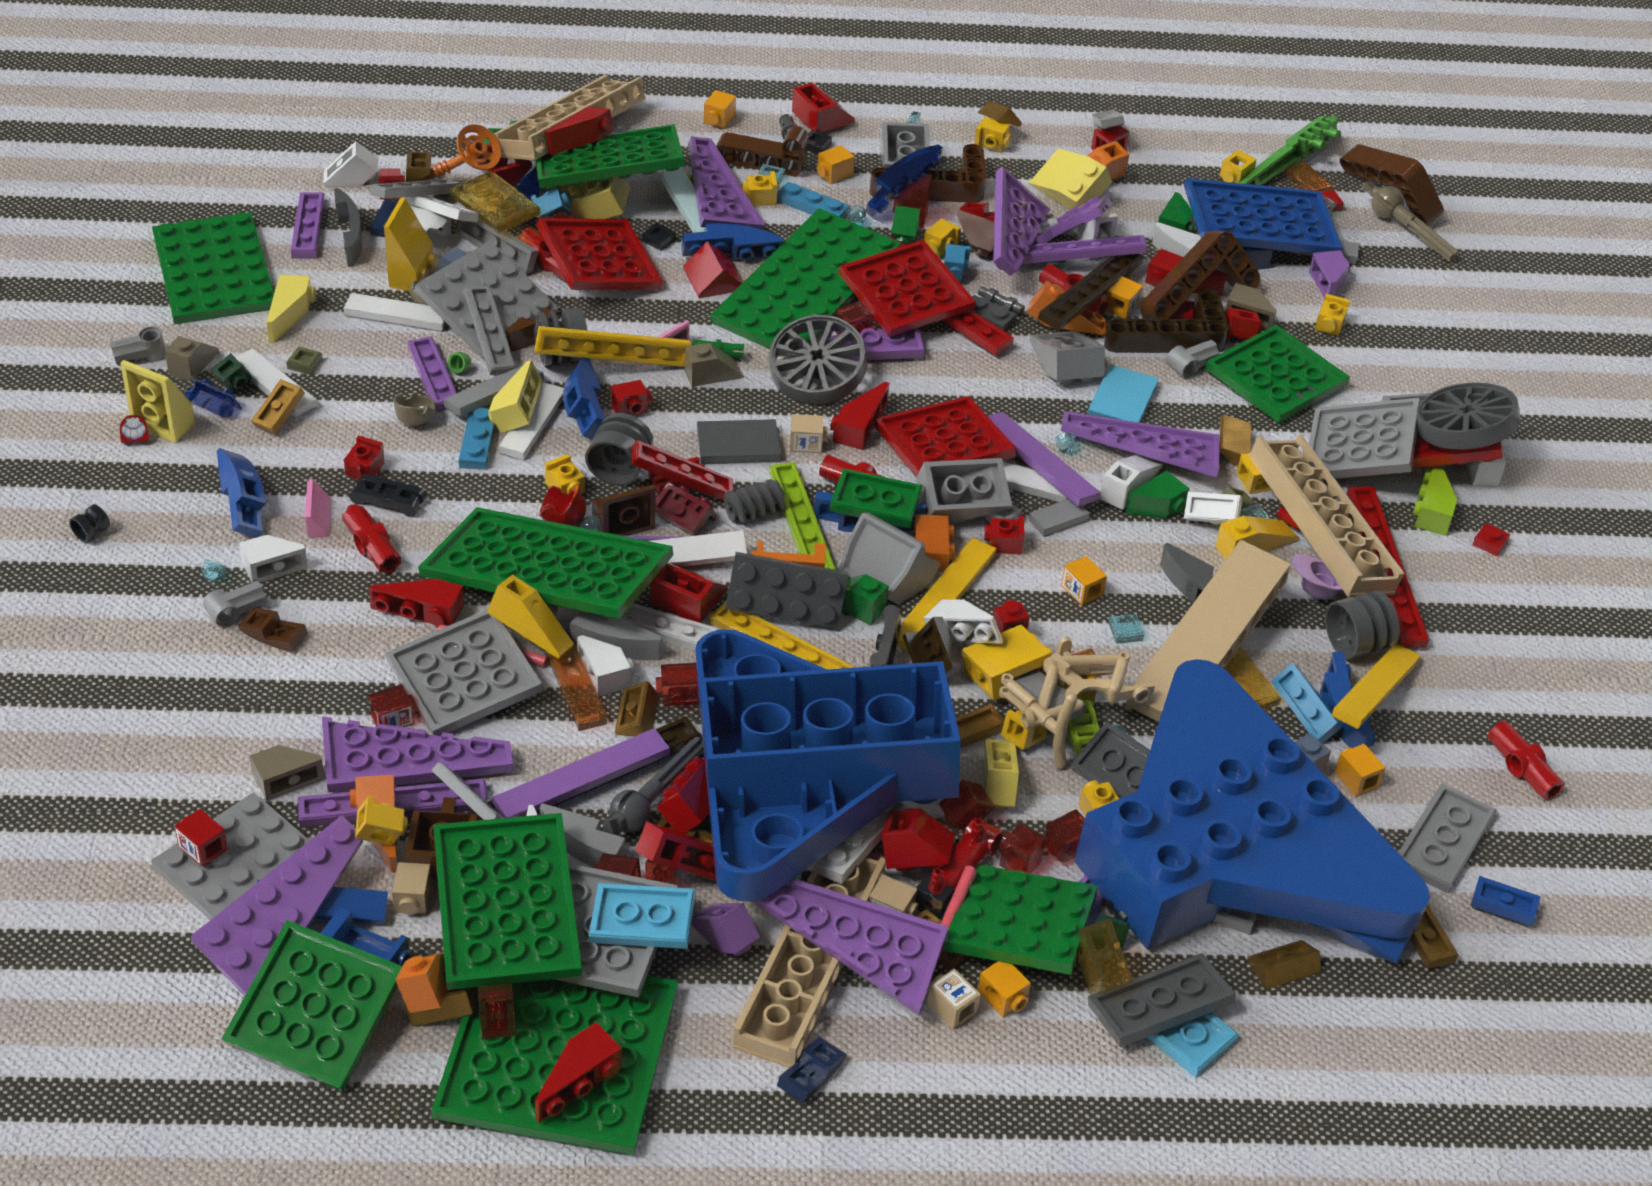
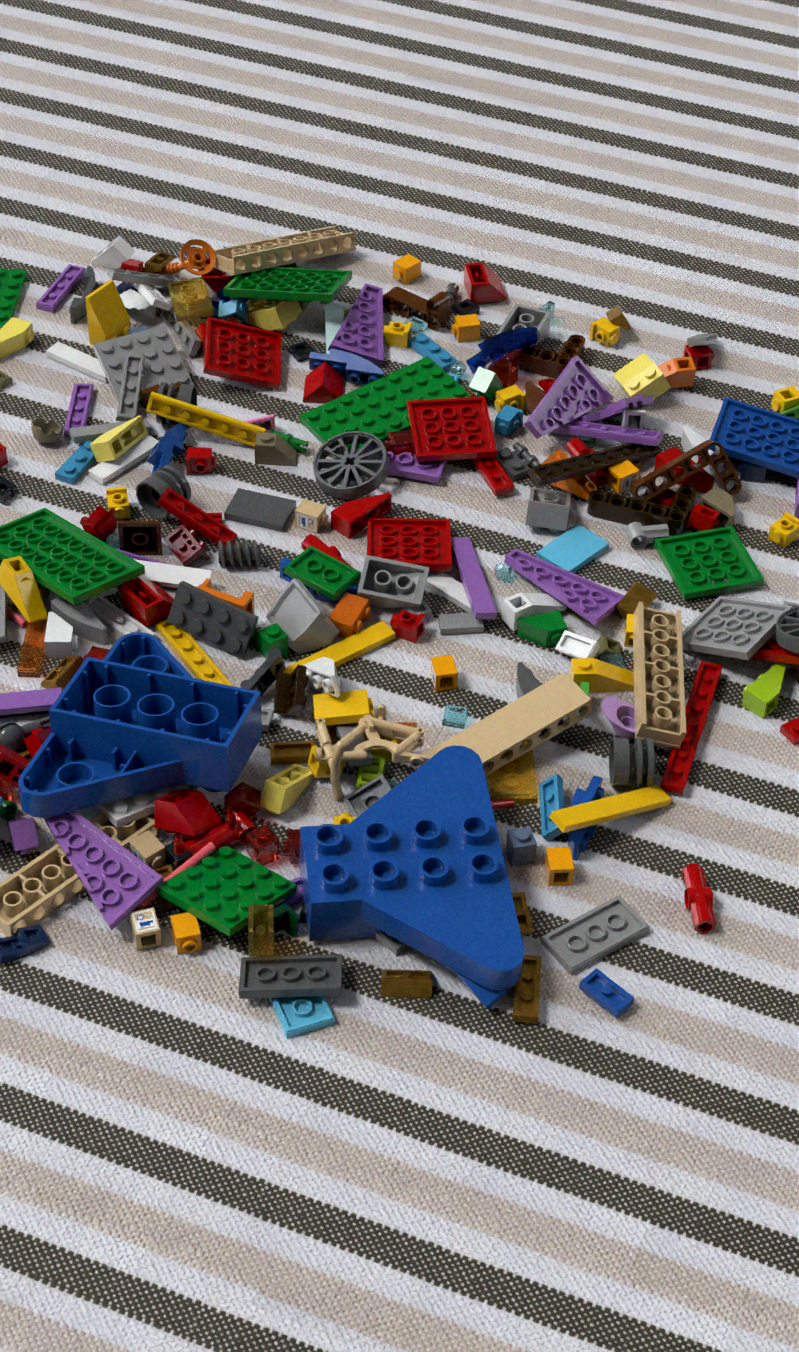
camera: 25 degrees right, 0 degrees up
bright green hinge [448,352,472,373] -> none
red slope [545,106,614,155] -> none
lime tile [769,462,836,570] -> none
red brick [993,600,1030,633] -> none
green slope [1158,192,1195,233] -> none

